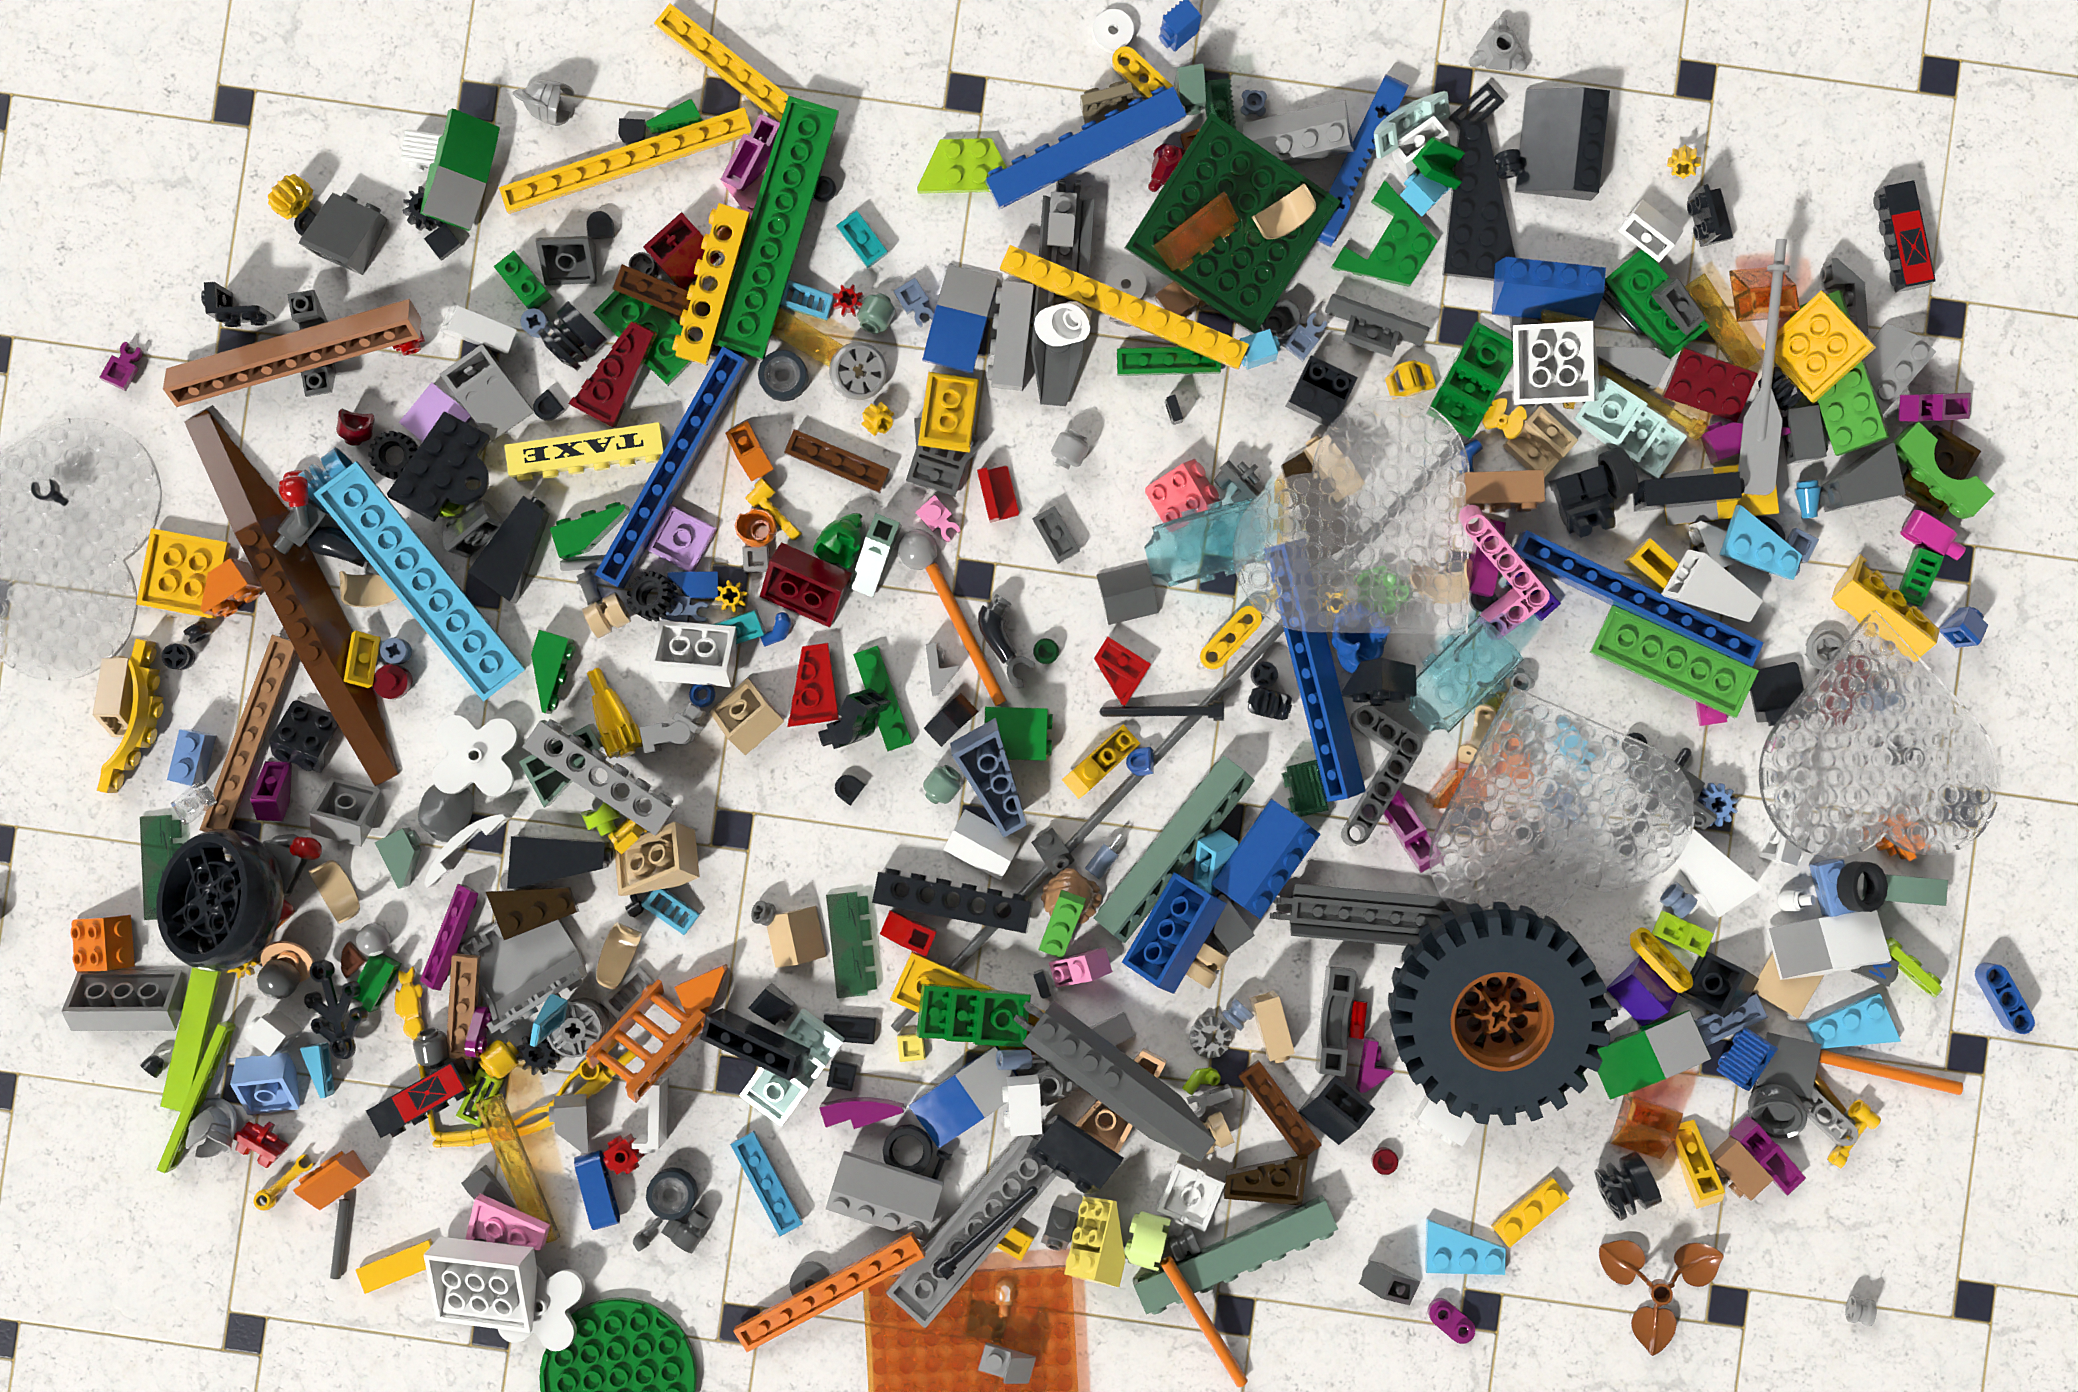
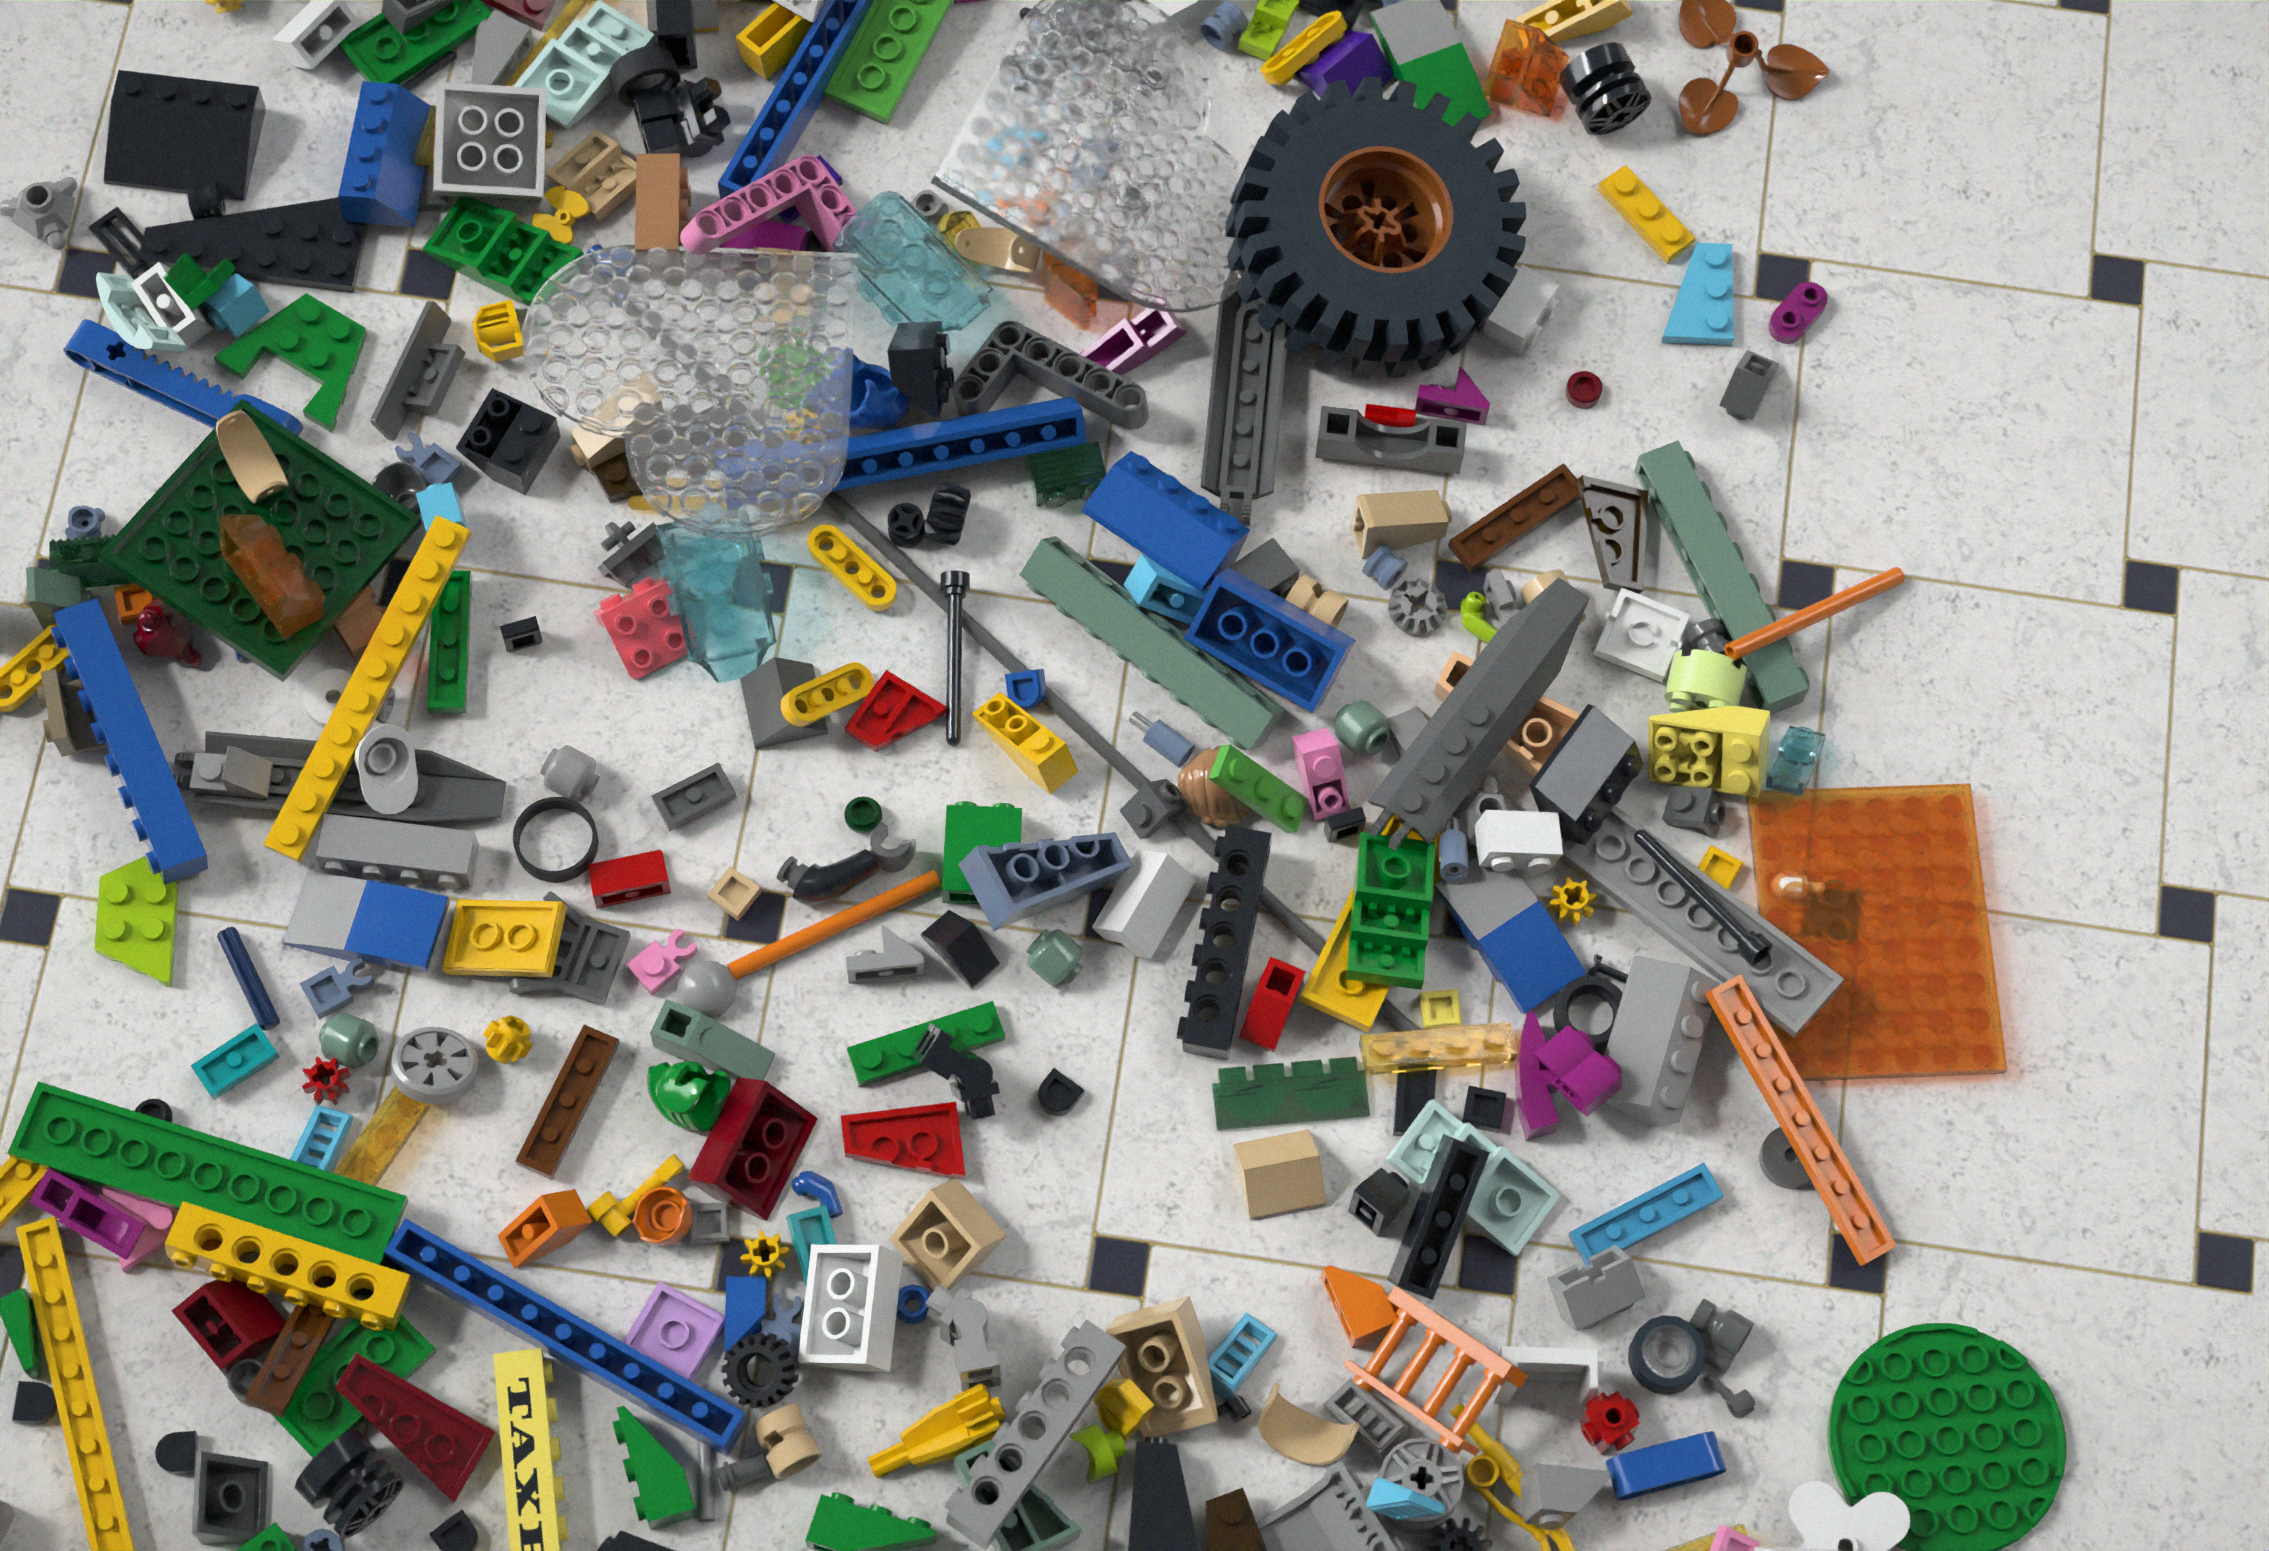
camera: 90 degrees left, 20 degrees down
dark grey bush [751,900,776,926] -> none
wheel [758,350,809,402] -> none
light grey slope [978,1342,1036,1384] -> none
light grey slope [1243,100,1354,166] -> none
black slope [1298,1075,1375,1145] -> none
none -> dark blue axle [217,926,280,1031]
none -> black tyre [513,797,599,883]
none -> tan plate [707,866,761,921]
none -> yellow plate [781,662,874,727]
none -> sand green head [1335,701,1390,756]
none -> clear yellow plate [1359,1022,1518,1076]
none -> magenta brick [1534,1025,1622,1117]
none -> light grey brick [1547,1245,1645,1331]
none -> yellow gear [1548,877,1597,927]
none -> clear light blue slope [1766,726,1826,796]

